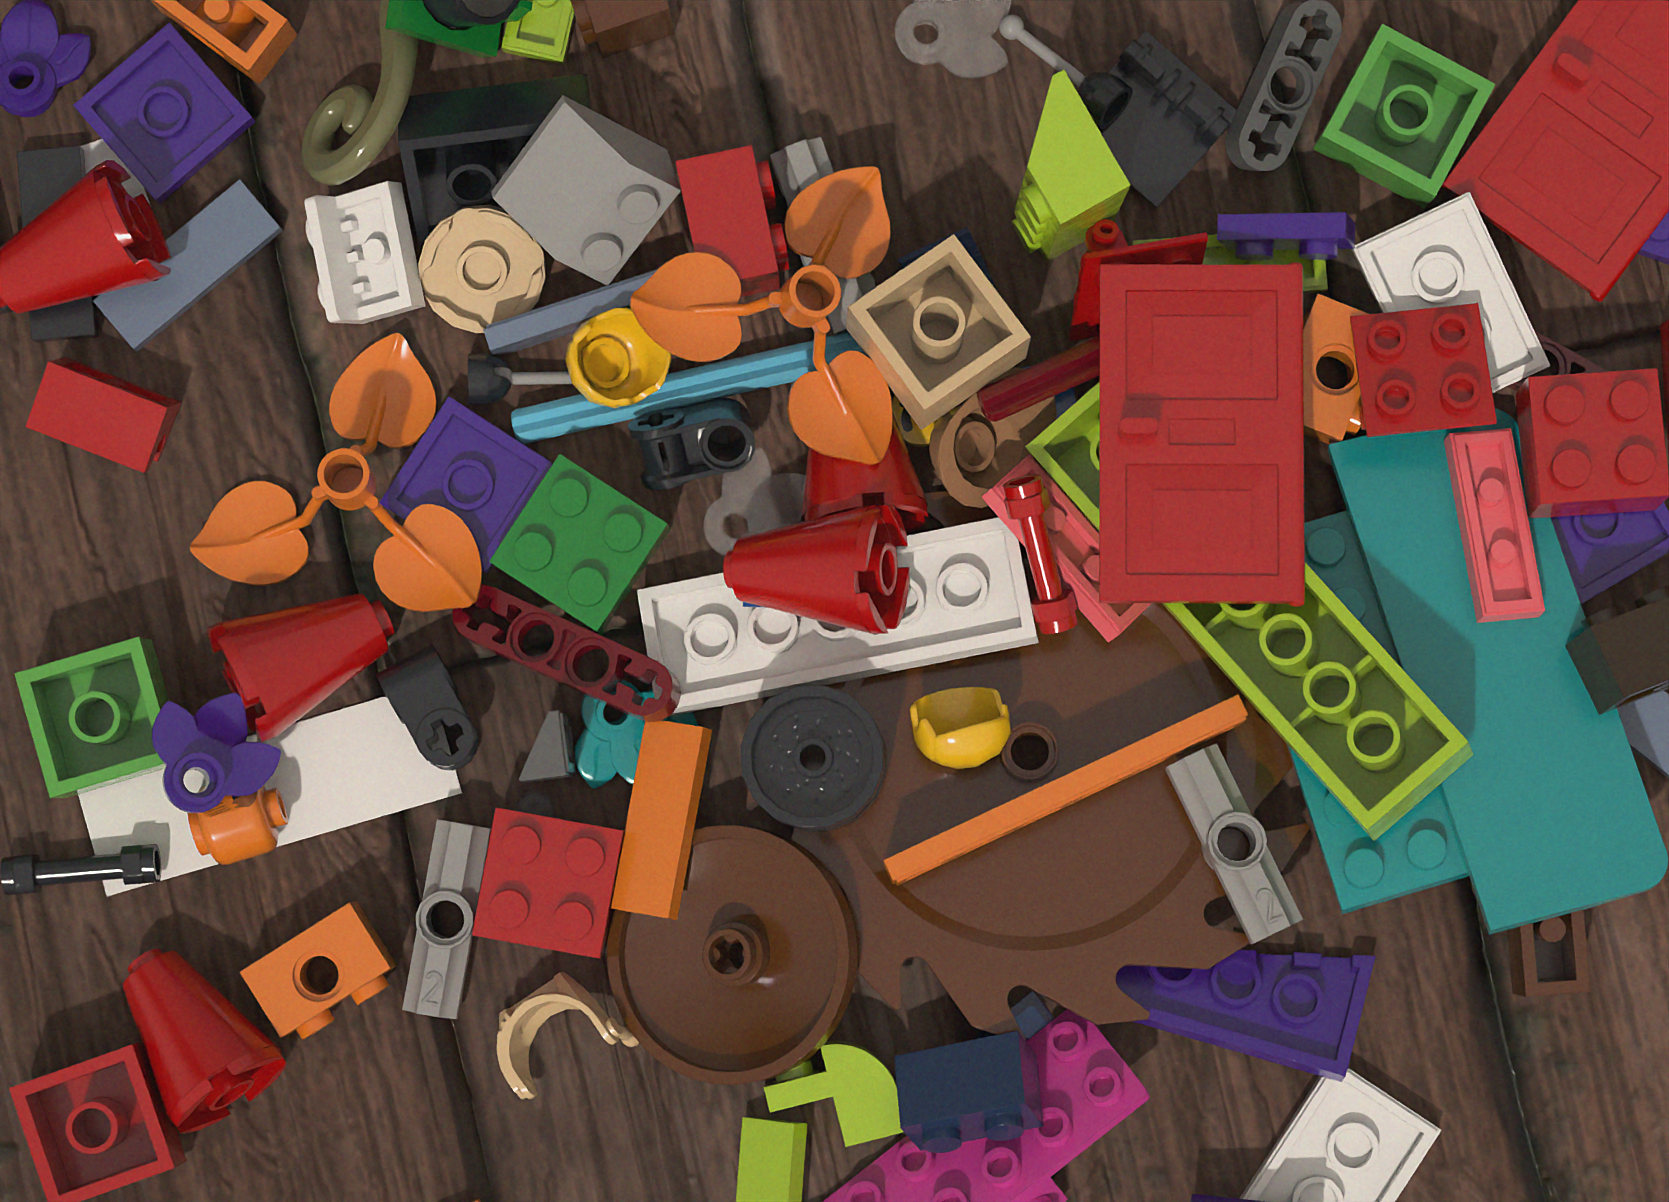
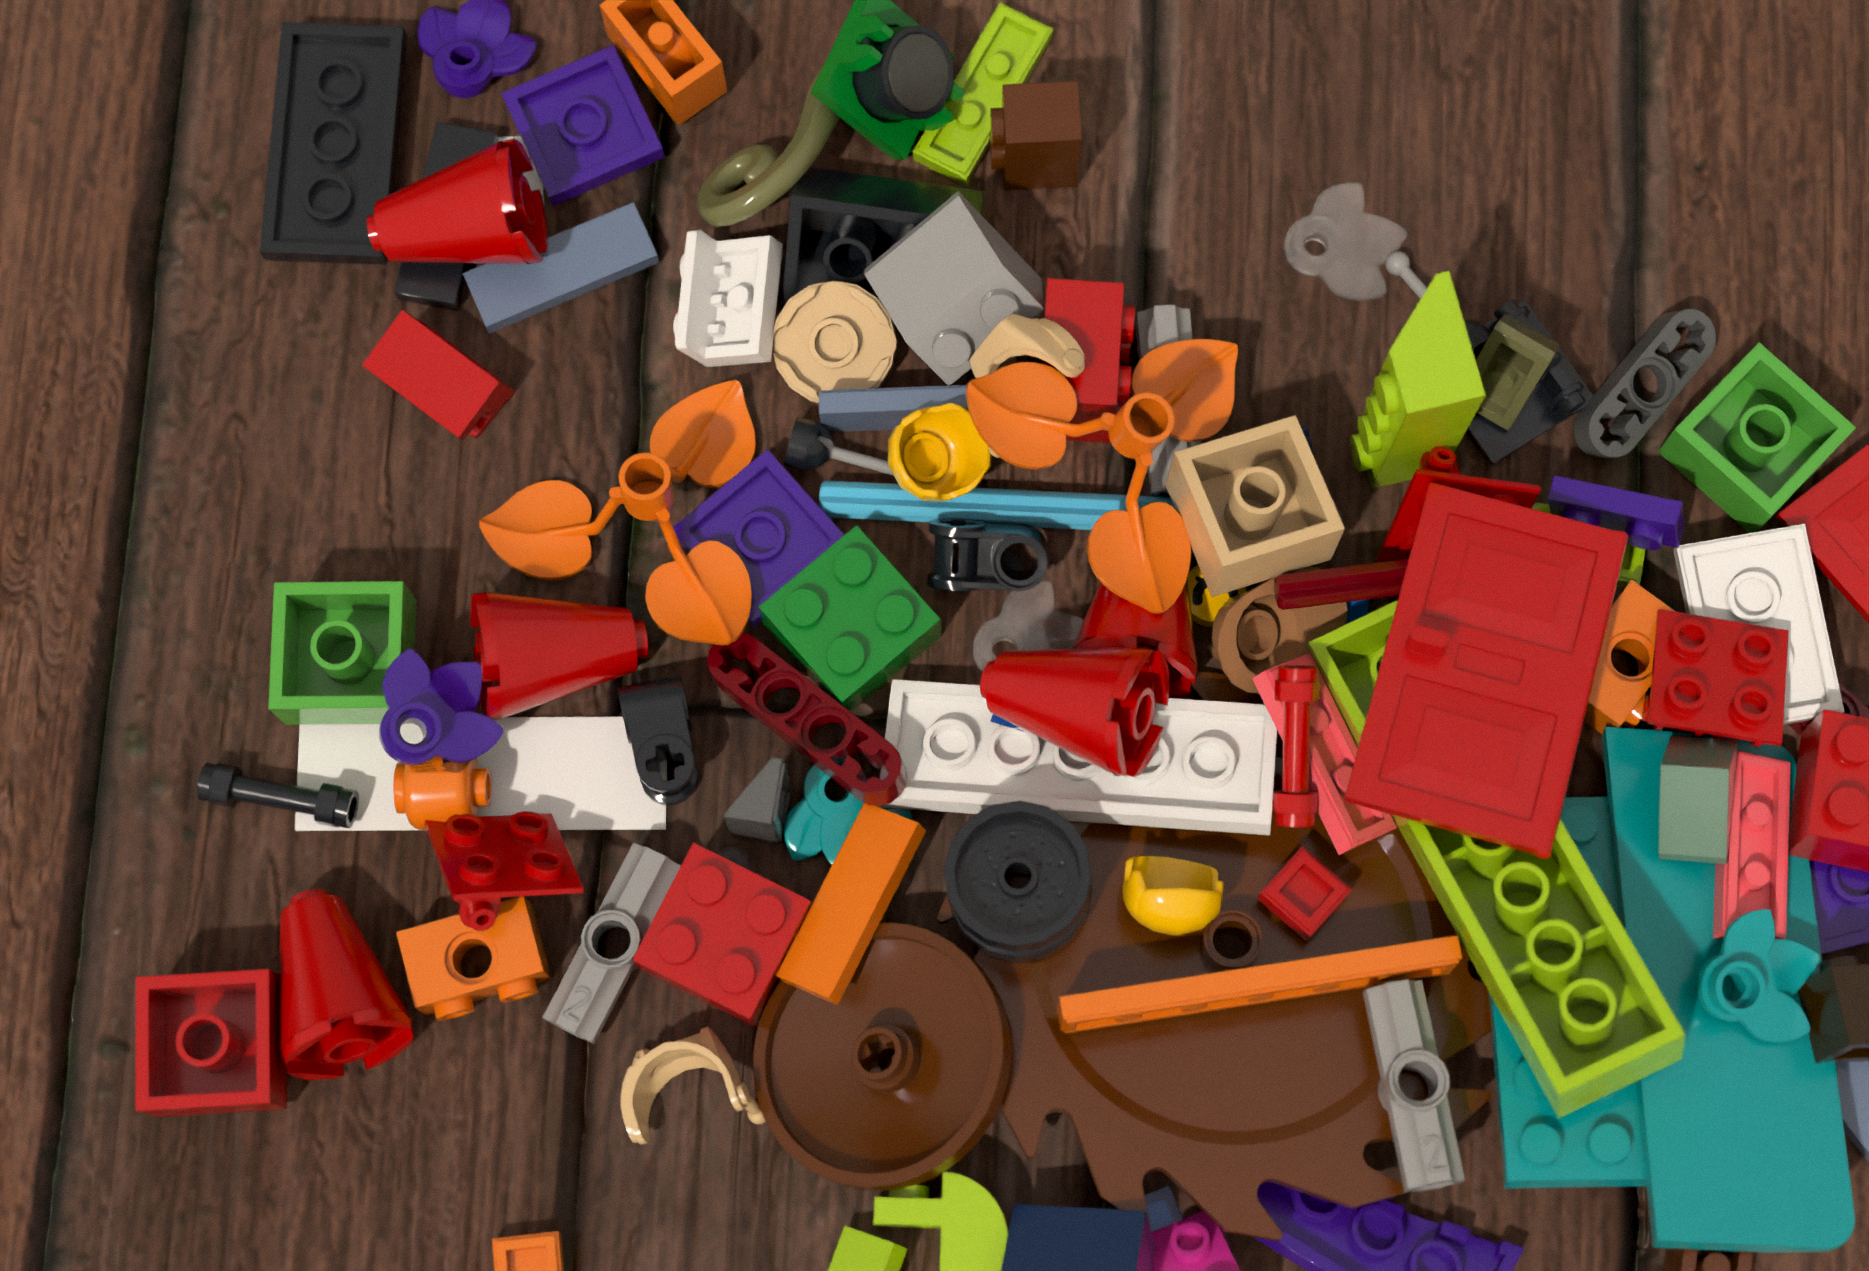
camera: 20 degrees right, 10 degrees down
none -> red hinge [424,811,584,931]
none -> tan helmet [969,314,1085,458]
none -> red tile [1257,846,1353,942]
none -> olive slope [1476,314,1560,431]
none -> sand green slope [1658,736,1738,864]
none -> teal plate [1697,909,1820,1042]

